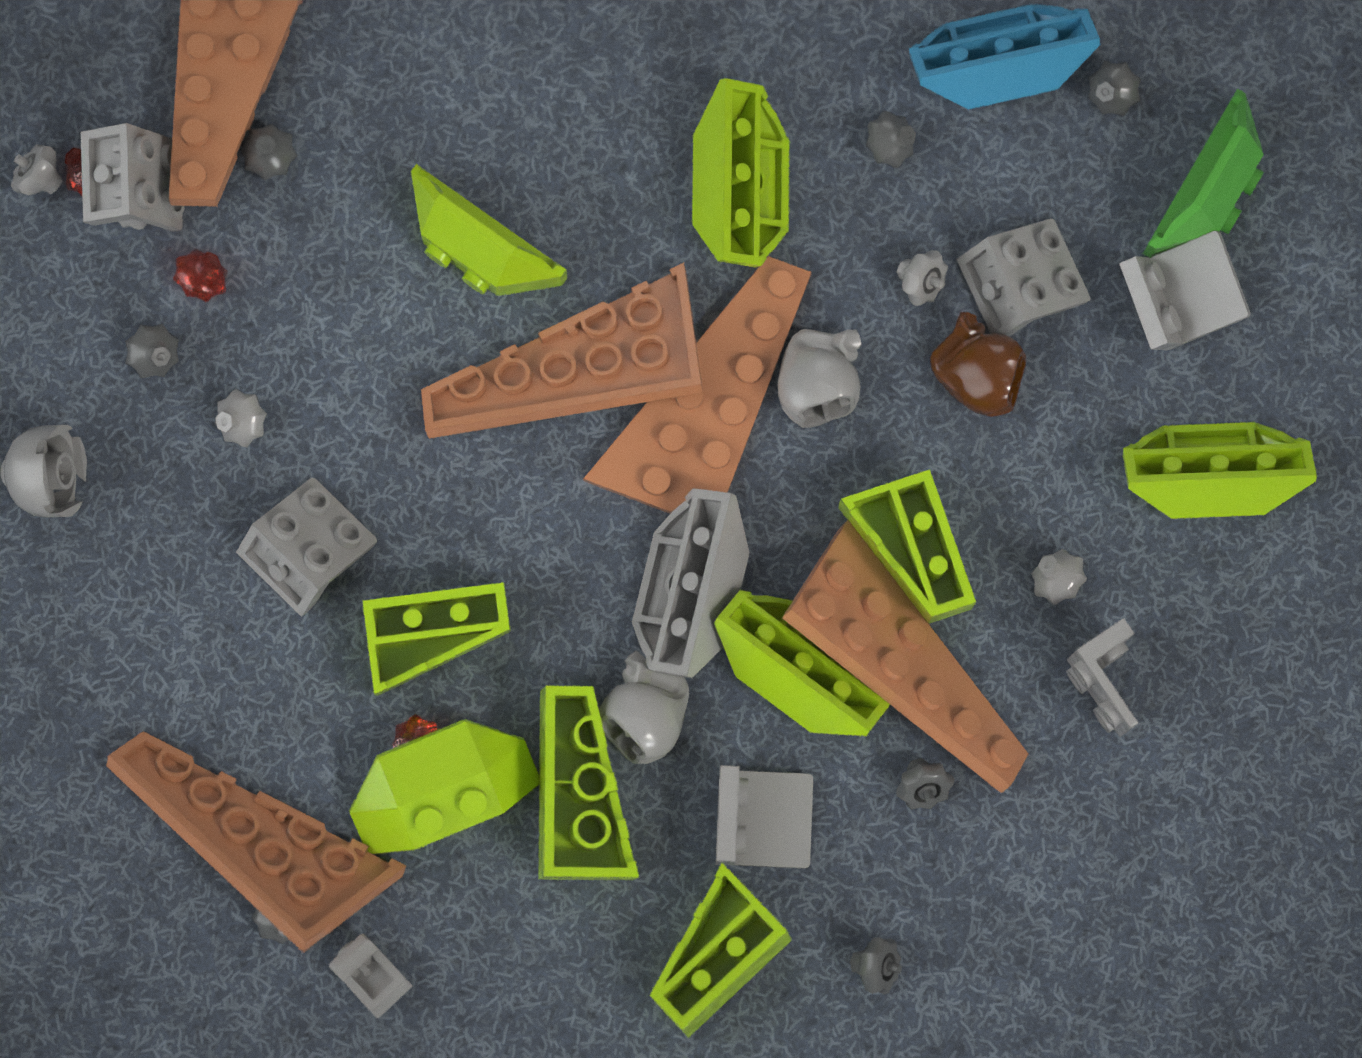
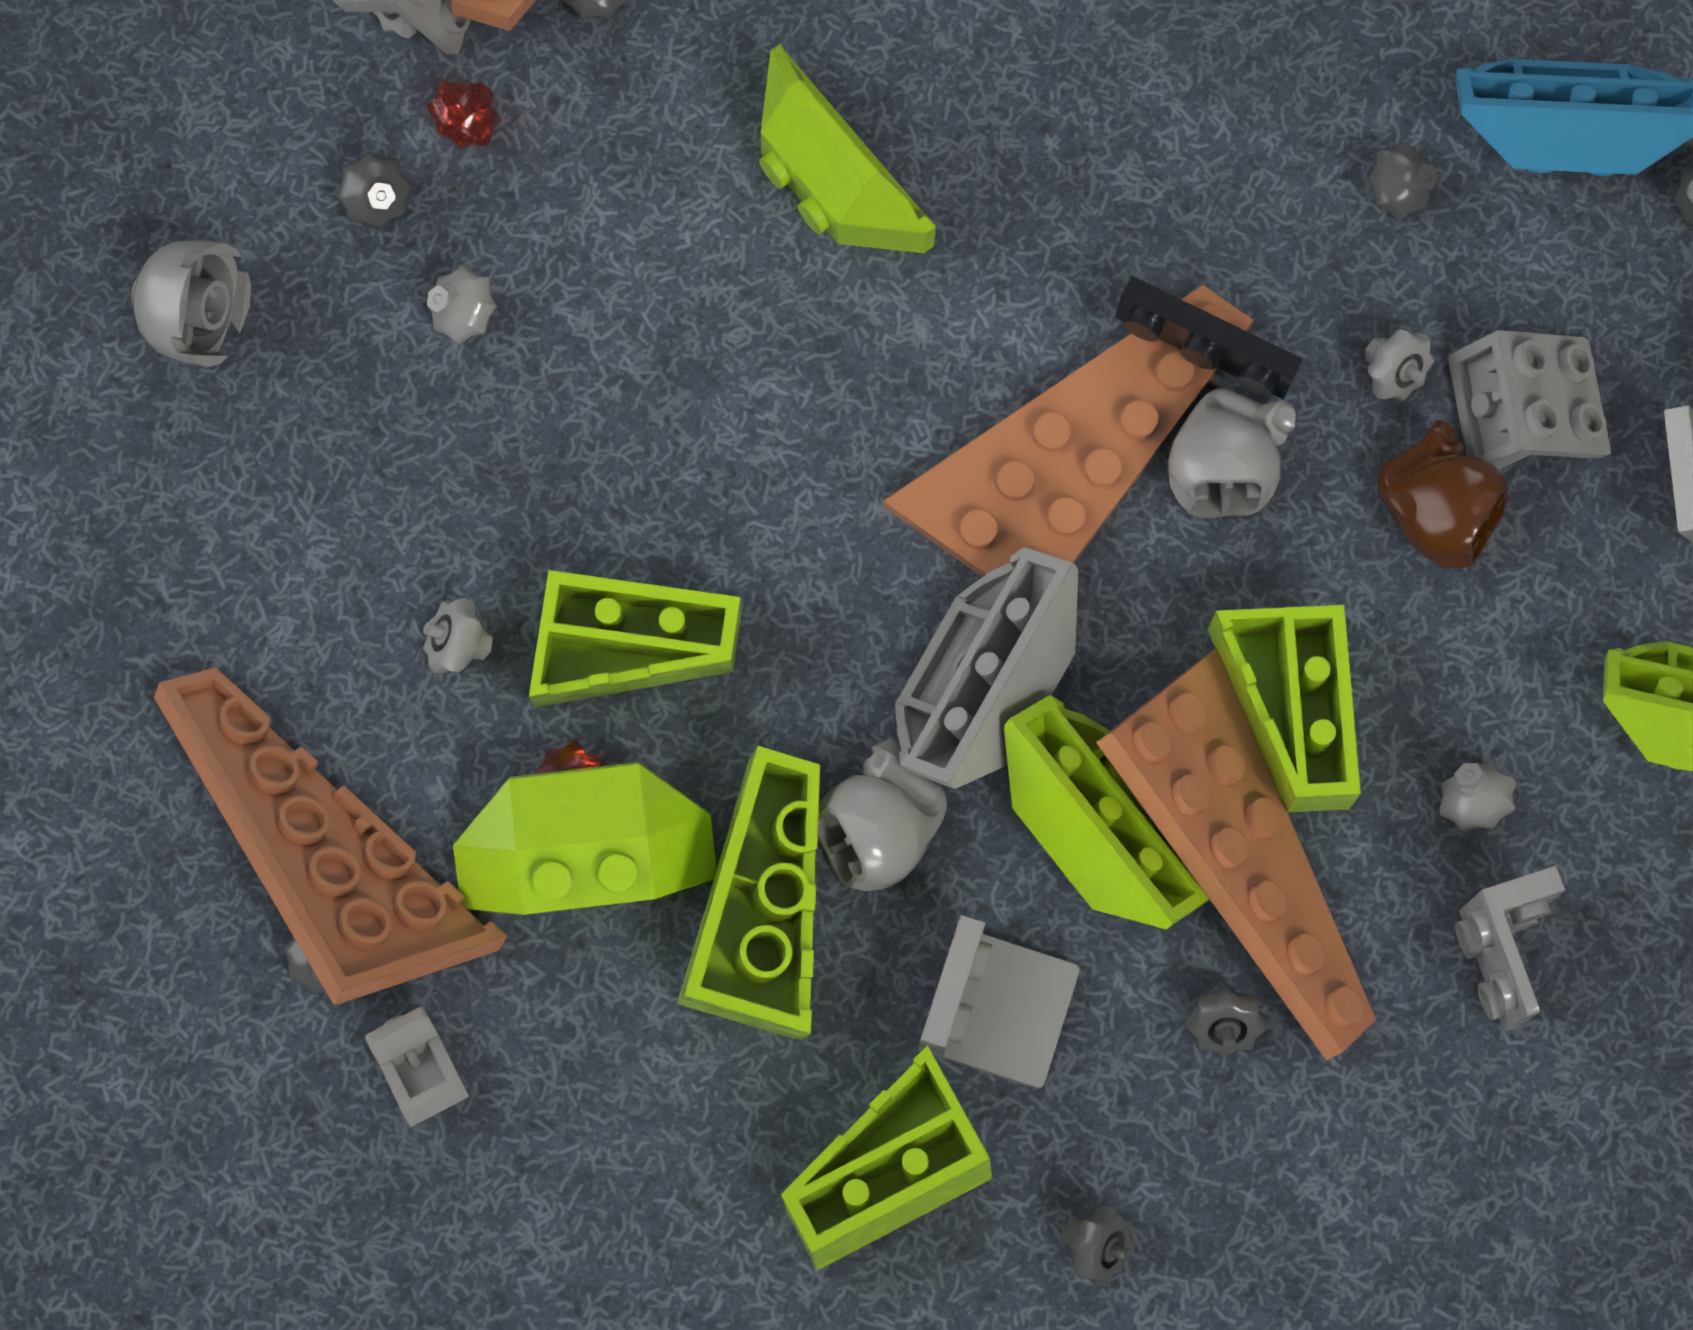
camera: 15 degrees right, 5 degrees down
light grey bracket [236,478,377,617] -> none
nougat wing [421,263,703,439] -> none
lime wedge [692,78,789,267] -> none
none -> light grey piece [423,598,493,673]
none -> black plate [1115,276,1303,400]

